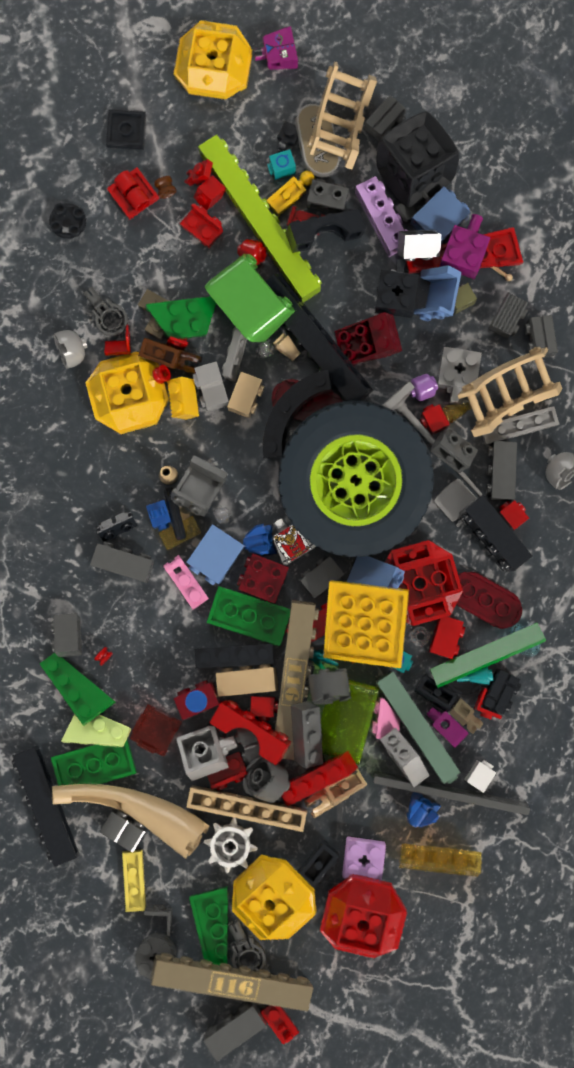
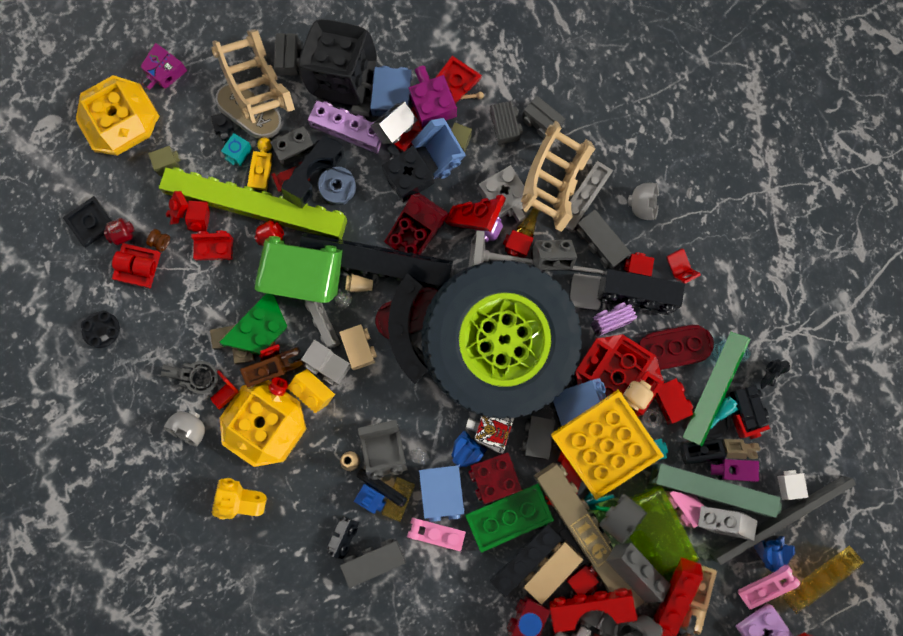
camera: 45 degrees left, 5 degrees down
none -> dark red head [104,218,135,245]
none -> olive brick [148,146,181,176]
none -> yellow piece [212,478,267,519]
none -> sand blue plate [318,167,356,205]
none -> red wing [445,195,506,232]
none -> lavender brick [591,302,637,337]
none -> tan head [623,380,654,411]
none -> red bracket [666,248,701,284]
none -> bright pink plate [738,565,800,610]
none -> black plate [760,359,790,389]

